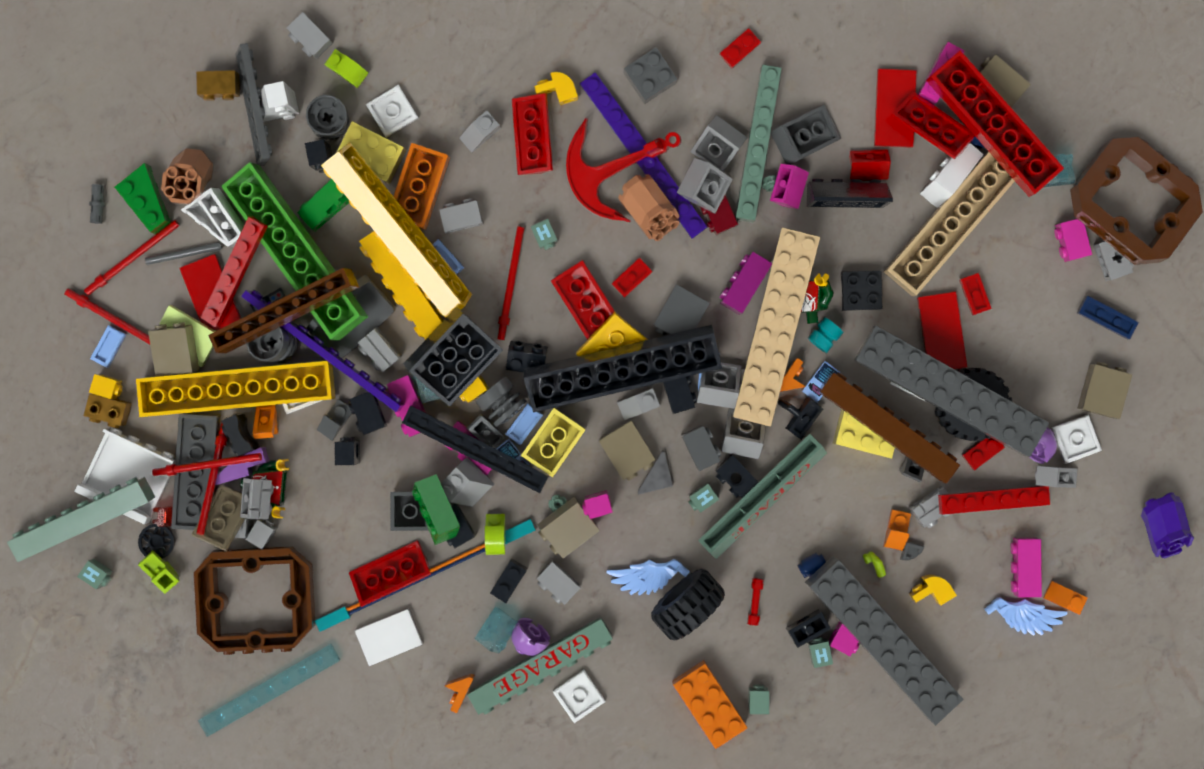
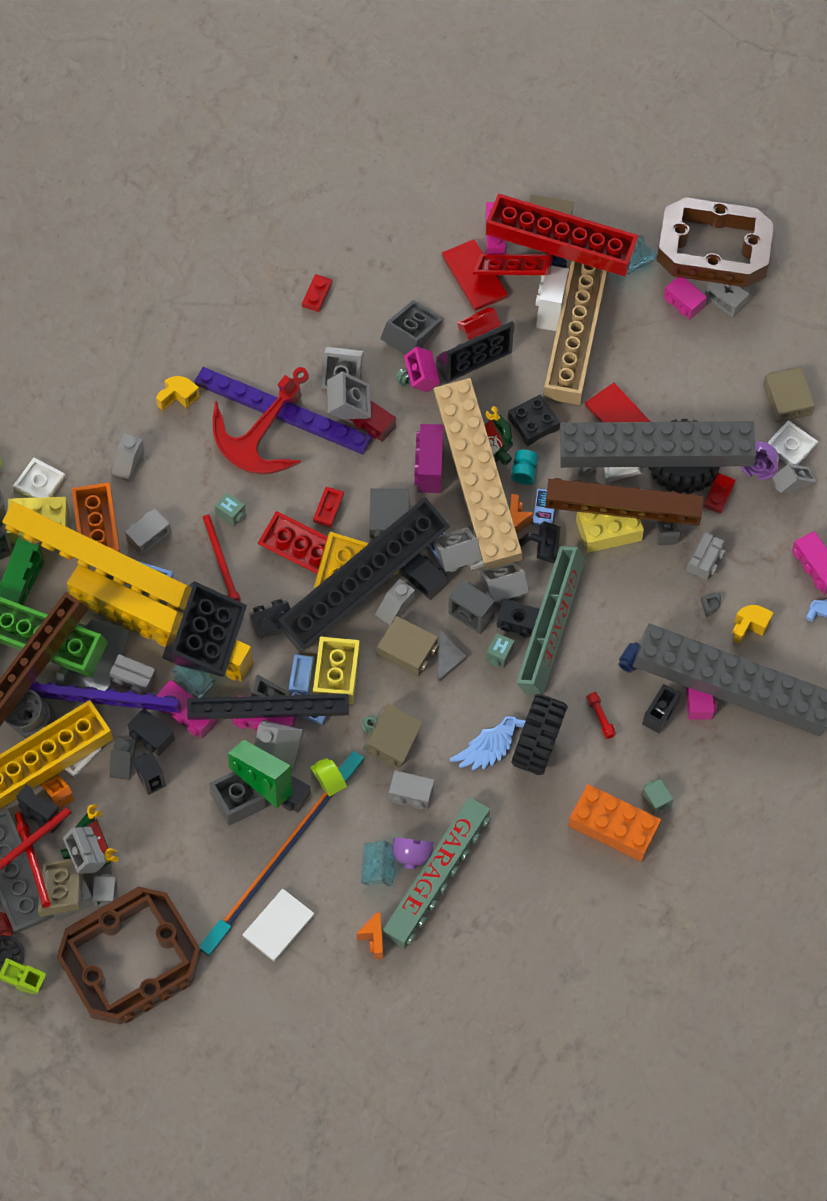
camera: 30 degrees left, 25 degrees down
clear light blue tile [198,644,341,737] -> none
medium lavender slope [215,447,269,486] -> none
red slope [349,540,431,607] -> none
dark grey wheel [476,376,527,427] -> none
black brick [490,558,528,603] -> none
red slope [512,93,553,175] -> none
white tile [553,669,606,723] -> none
dark pink brick [582,490,613,519] -> none
nougat brick [618,174,679,241] -> none
dark grey brick [624,47,677,104] -> none
sand green brick [735,65,782,223] -> none
sand green brick [807,637,833,668] -> none
lime arm [863,551,886,577] -> none
orange slope [883,509,911,551] -> none
red plate [938,486,1050,515] -> none
red plate [959,273,992,316] -> none
dark blue plate [1077,296,1139,340] -> none

